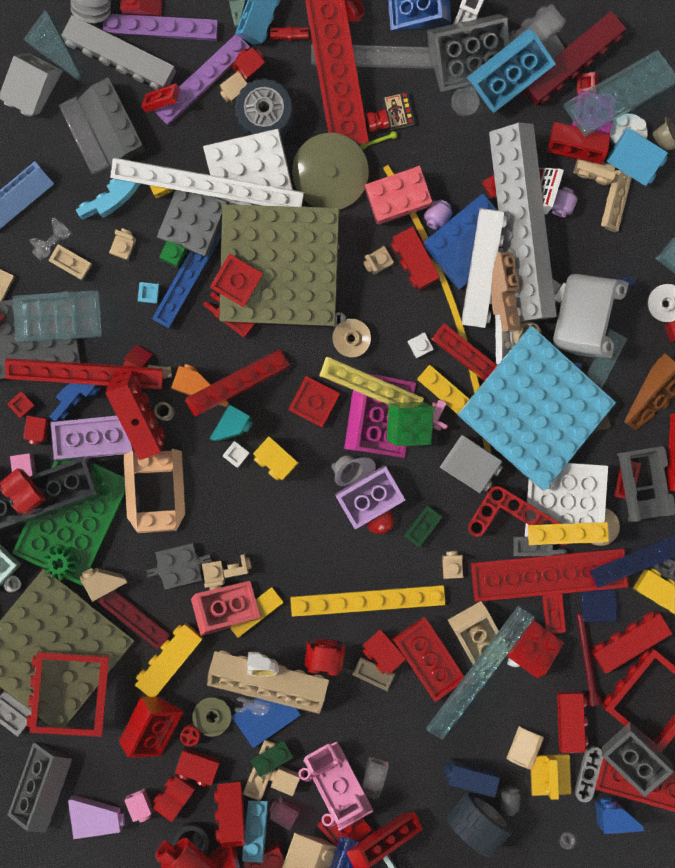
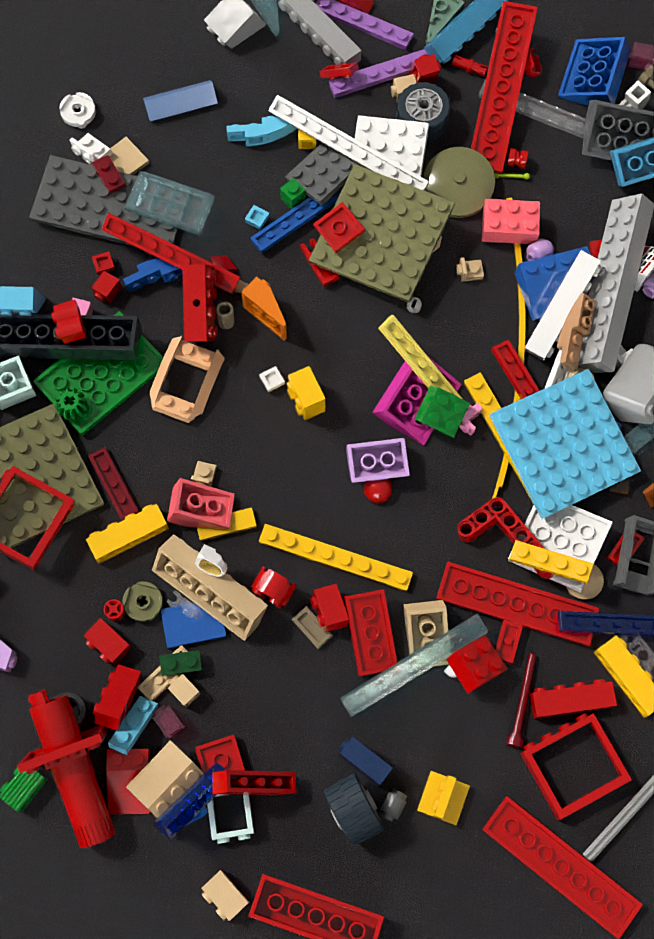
camera: 25 degrees right, 15 degrees down
white hinge [3,576,21,593] -> none
clear piece [30,218,71,260] -> none
tan plate [48,244,92,281] -> none
lavender plate [51,416,132,461] -> none
clear tile [59,97,109,174] -> none
dark grey slope [78,77,145,167] -> none
tan slope [79,568,127,602] -> none
tan bracket [109,229,136,260] -> none
red slope [119,697,183,758] -> none
bright pink brick [125,789,154,822] -> none
dark grey plate [146,543,212,589] -> none
red brick [153,774,196,822] -> none
red plate [185,349,290,417] -> none
teal slope [210,405,253,442] -> none
tan bracket [223,554,251,578] -> none
red plate [288,376,340,427] -> none
bright pink container [299,742,373,831] -> none
light grey piece [332,455,376,486] -> none
tan dish [333,319,371,357] -> none
clear slope [361,757,388,800] -> none
piece [382,91,416,130] -> none
red brick [391,227,440,291] -> none
dark green plate [404,505,442,547] -> none
white plate [408,332,433,359] -> none
light grey slope [440,435,503,493] -> none
tan bracket [442,551,463,579] -> none
clear hair [451,86,480,117] -> none
tan piece [506,726,544,770] -> none
dark grey hinge [513,536,567,556] -> none
red brick [557,691,588,753] -> none
clear hinge [559,832,575,849] -> none
light grey beam [574,745,603,802] -> none
clear blue piece [580,590,618,622] -> none
blue slope [595,797,644,834] -> none
dark grey brick [602,722,674,797] -> none

